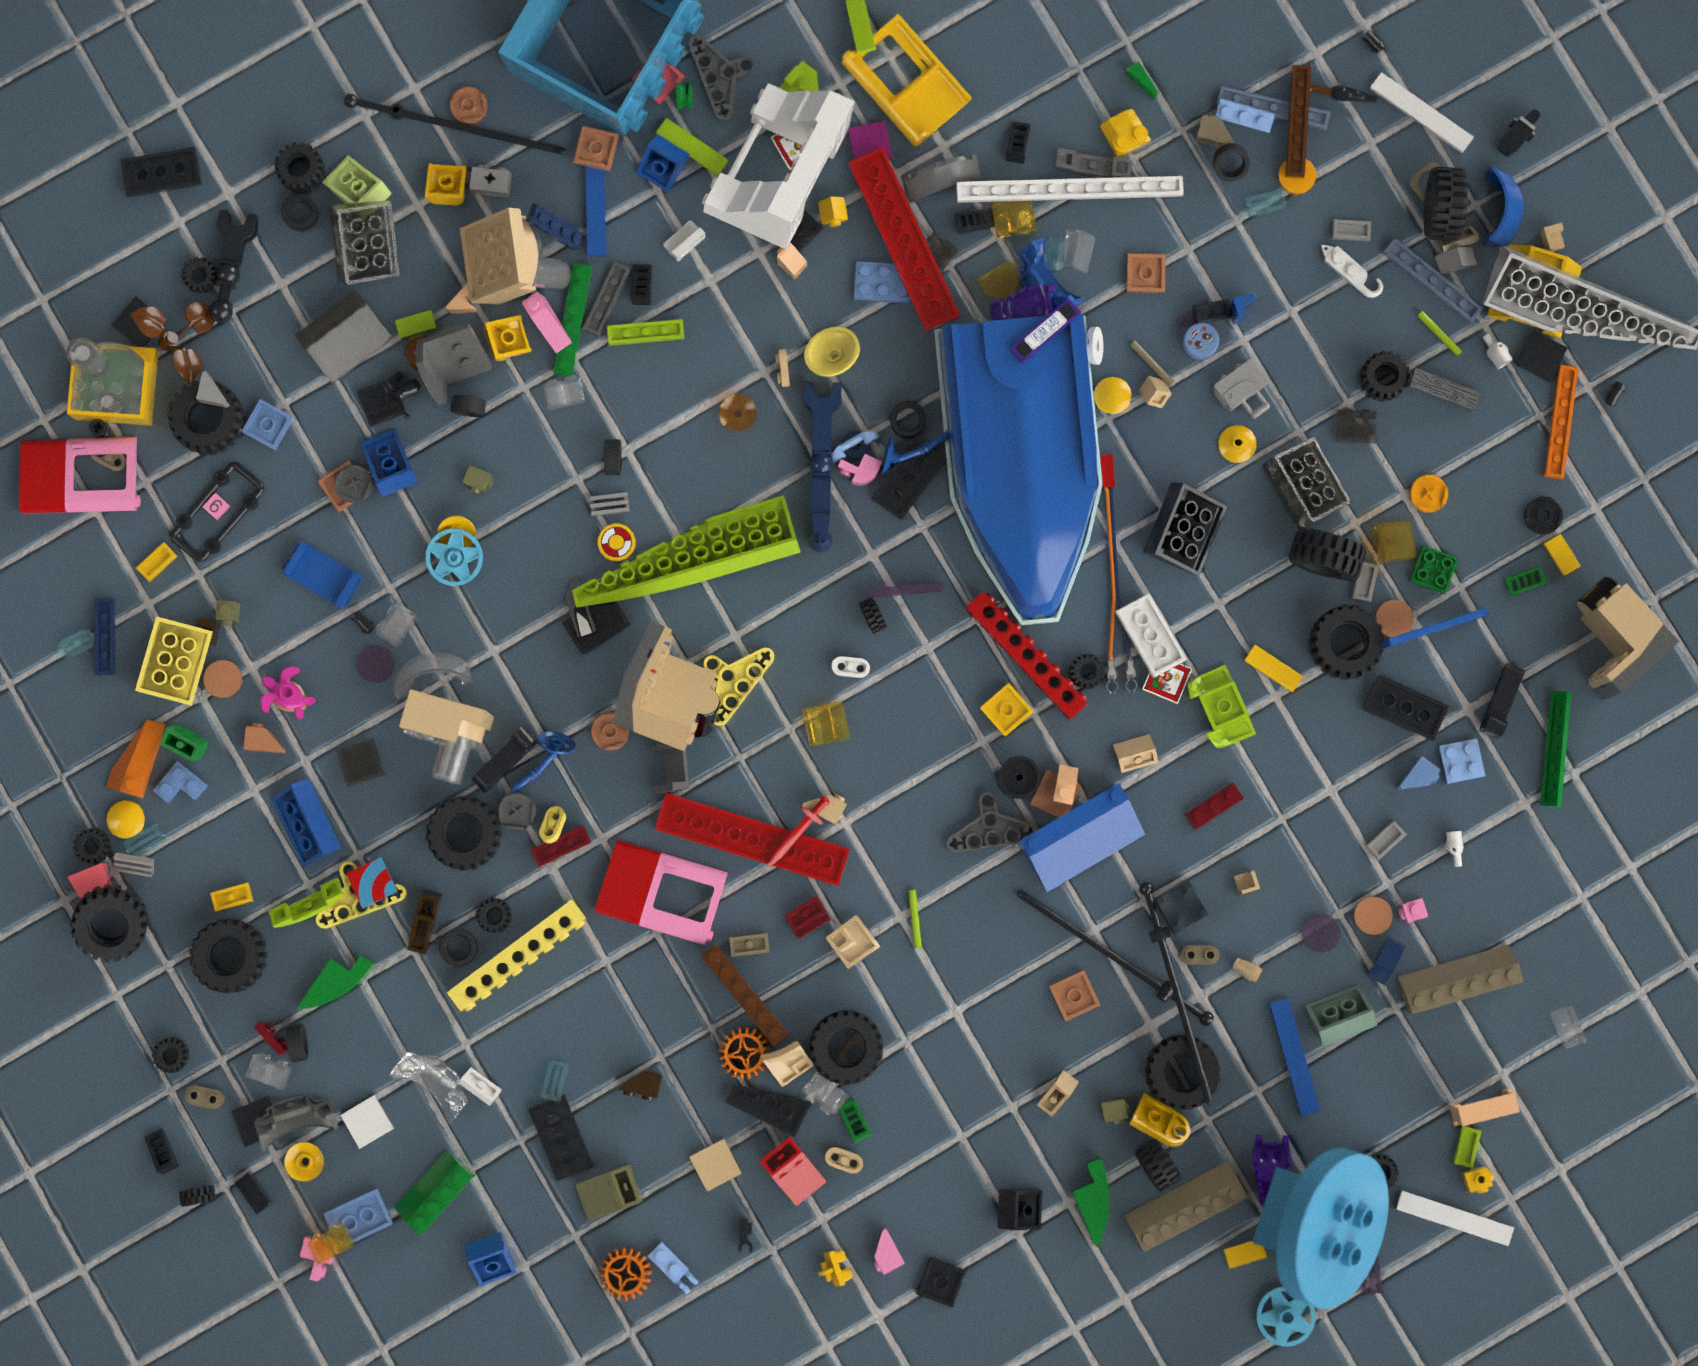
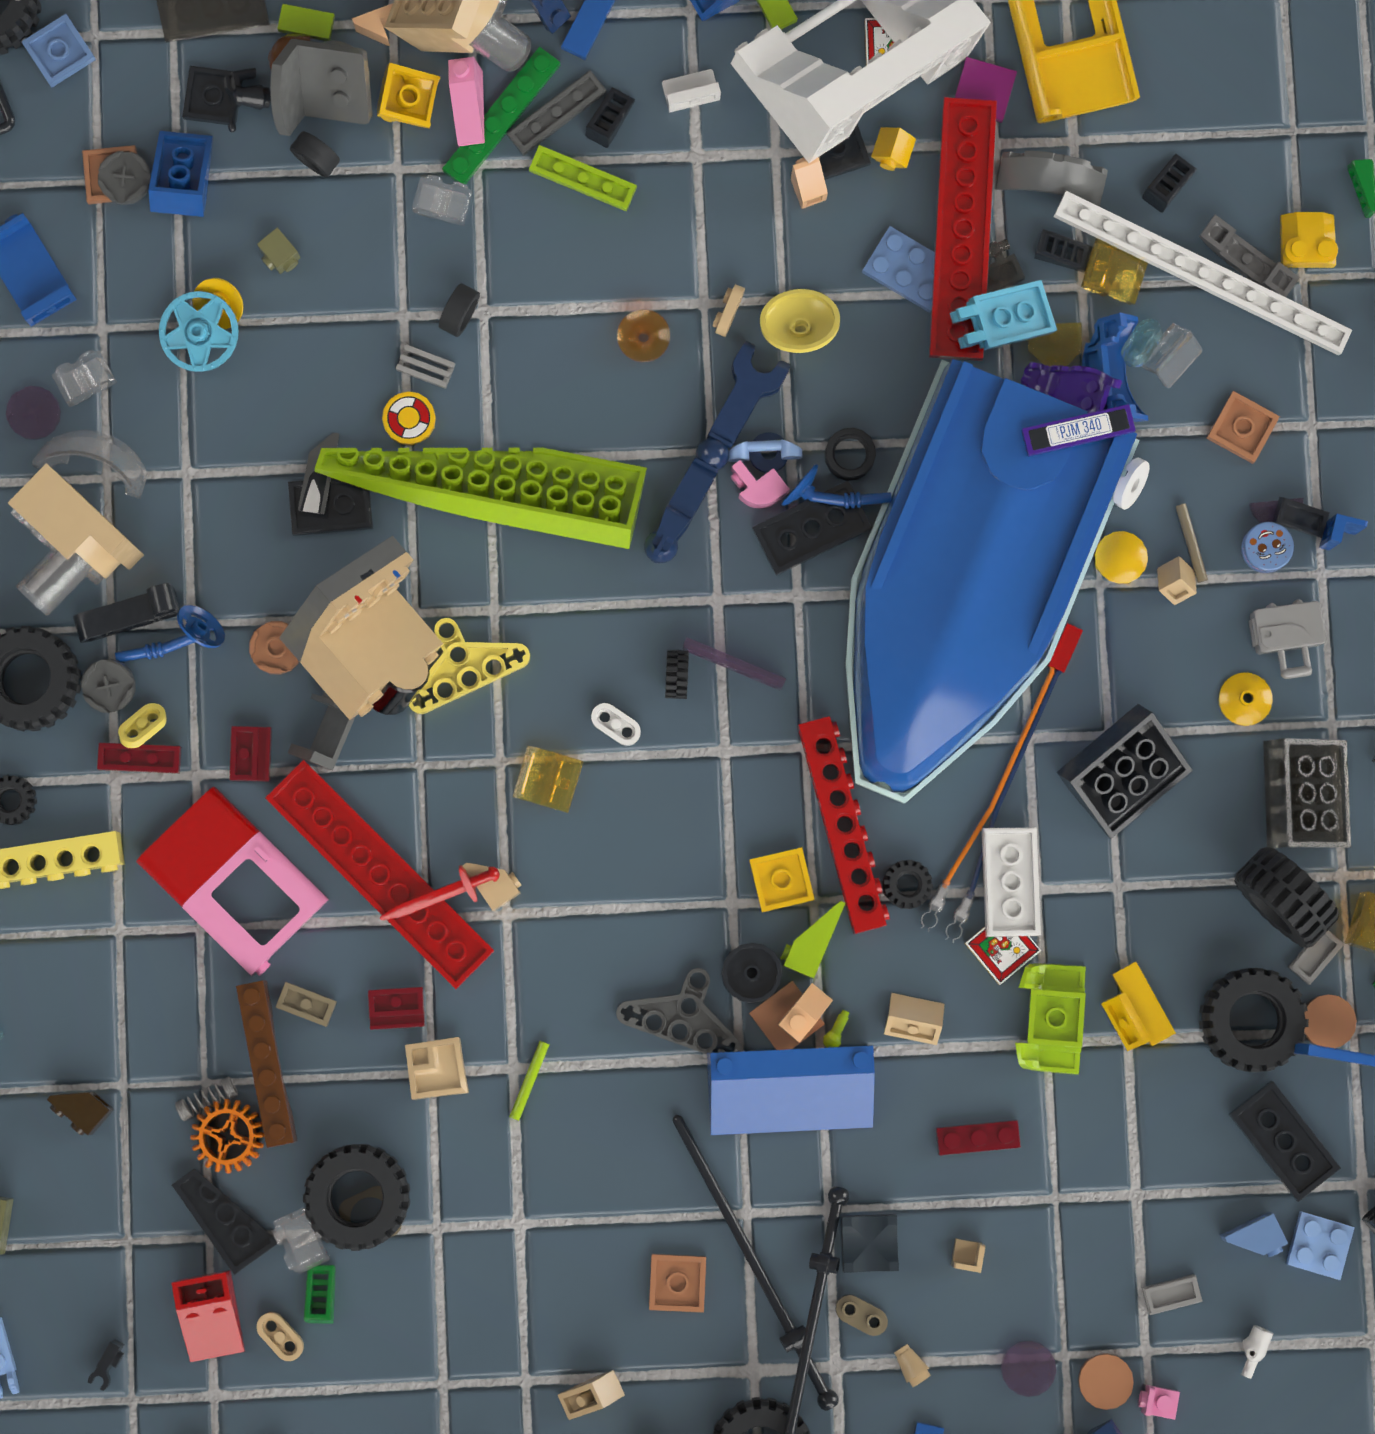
camera: 20 degrees right, 0 degrees up
black pin [350,610,375,635] -> none
tan tile [690,1139,742,1192] -> none
tan plate [761,1041,814,1087] -> none
none -> light grey piece [175,1076,238,1121]
none -> dark red plate [230,726,272,782]
none -> lime slope [780,901,845,979]
none -> lime piece [823,1010,850,1048]
none -> medium azure tile [950,280,1057,350]
none -> yellow plate [1101,992,1152,1051]

